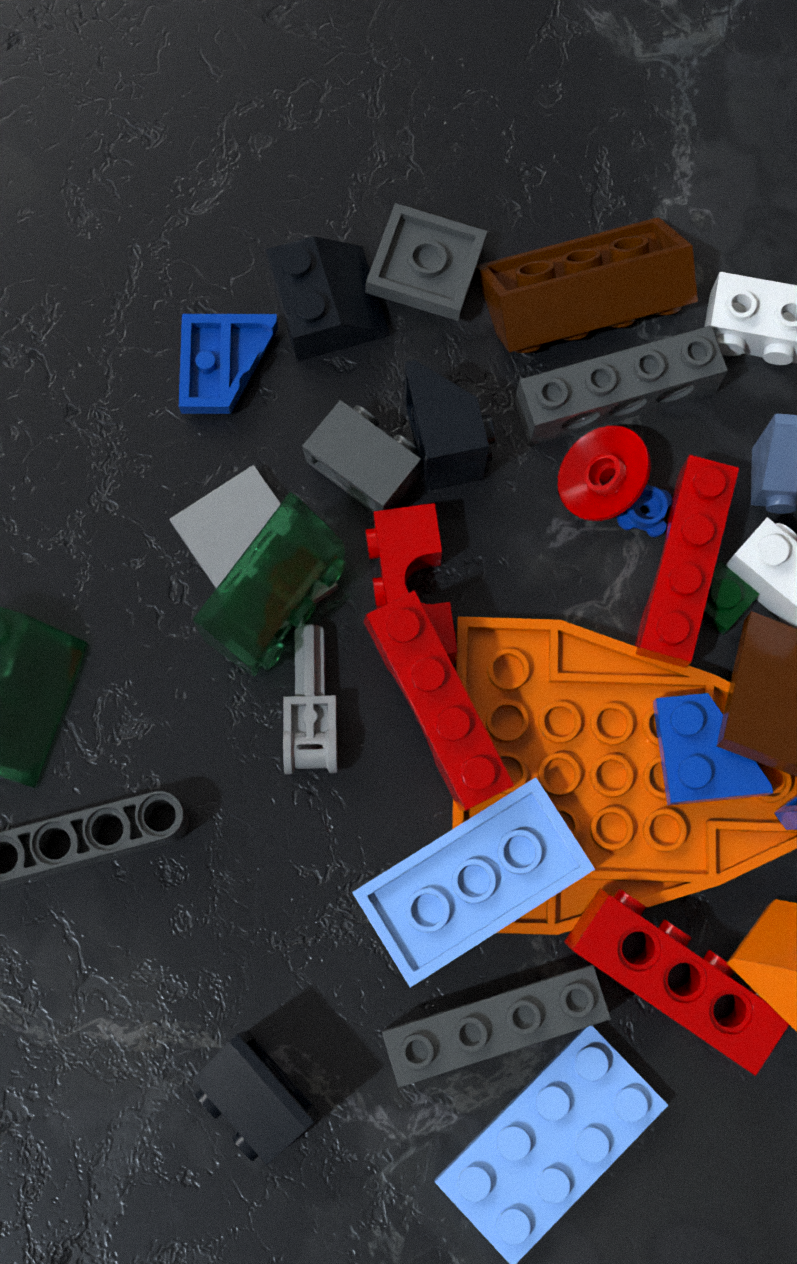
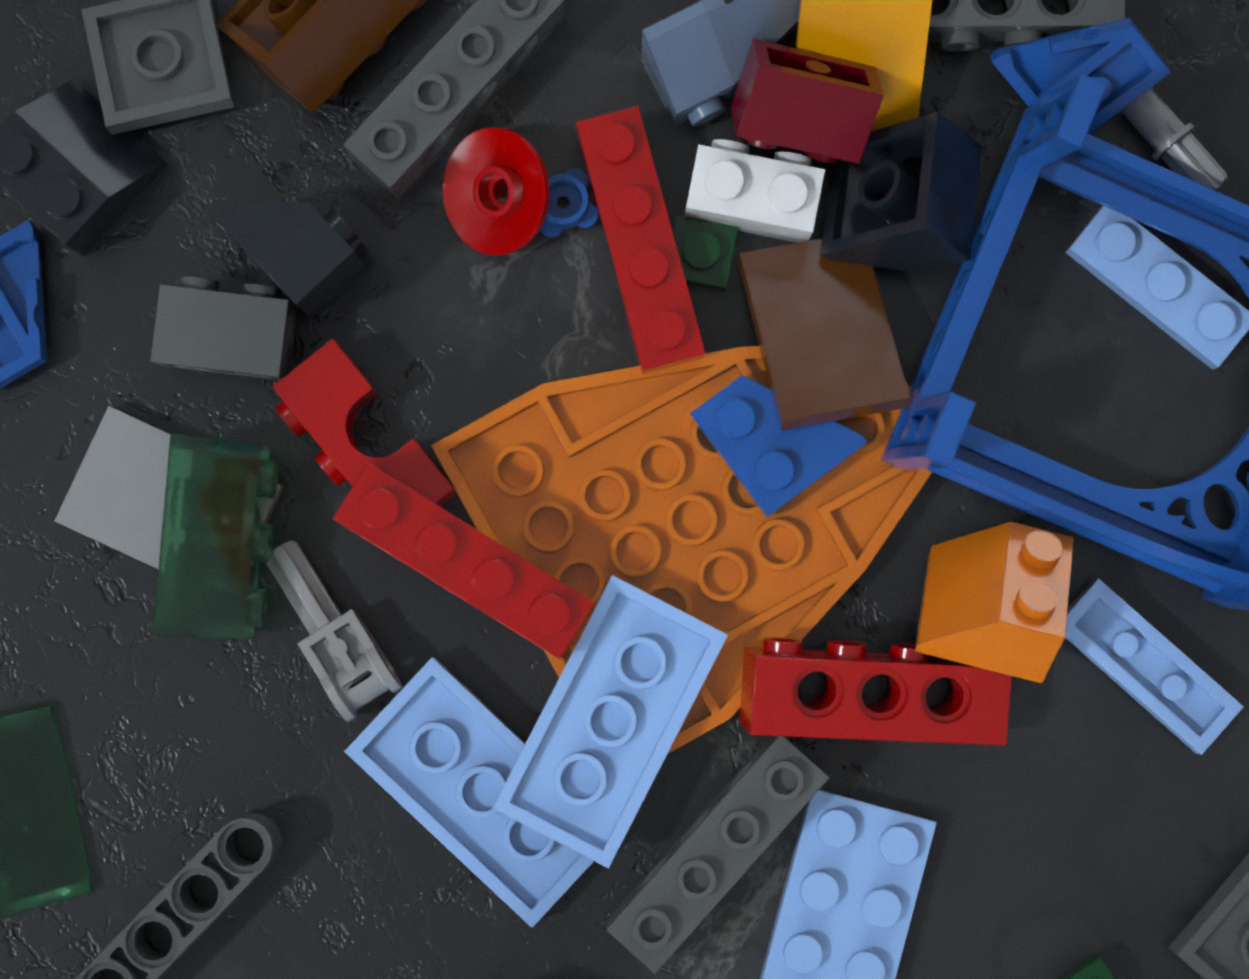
camera: 30 degrees left, 10 degrees up
none -> light blue plate [344,657,594,928]

